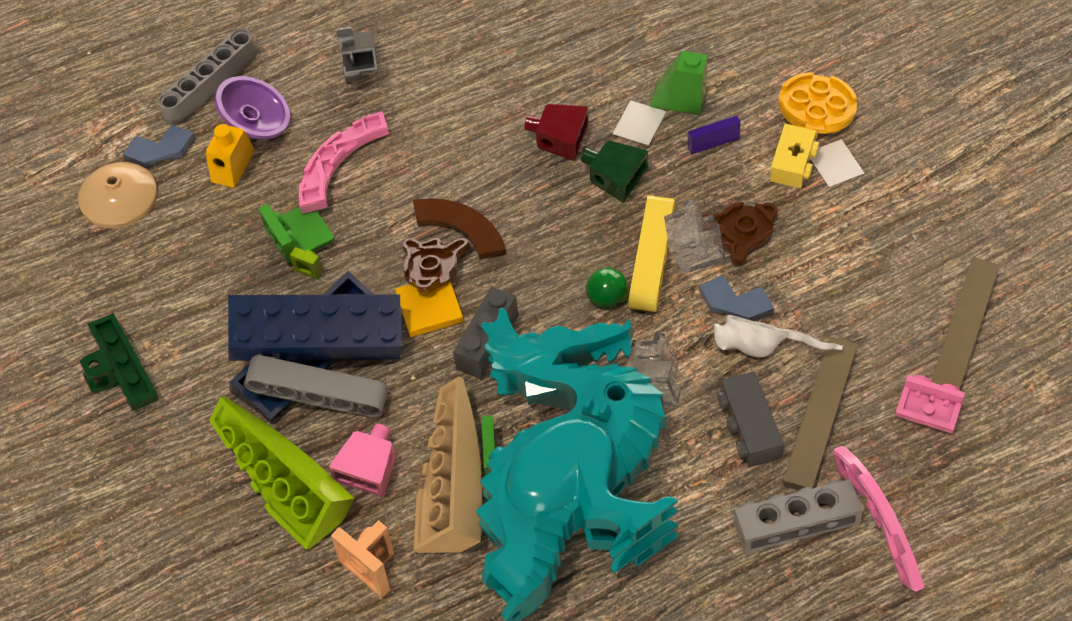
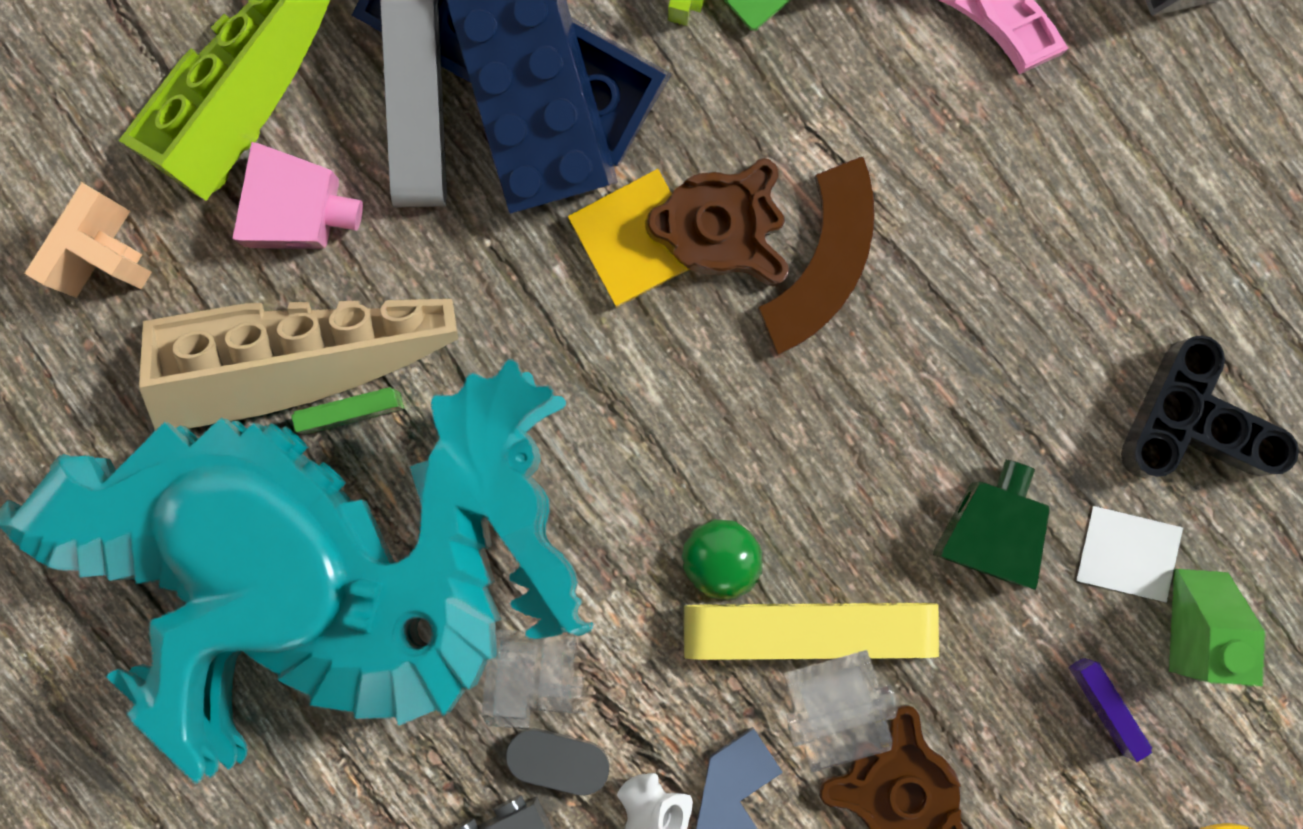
camera: 70 degrees right, 30 degrees up
dark grey brick [453,286,518,379] -> none
dark red torso [524,104,589,161] -> none
none -> dark grey tile [506,728,610,796]
none -> black beam [1121,335,1299,478]

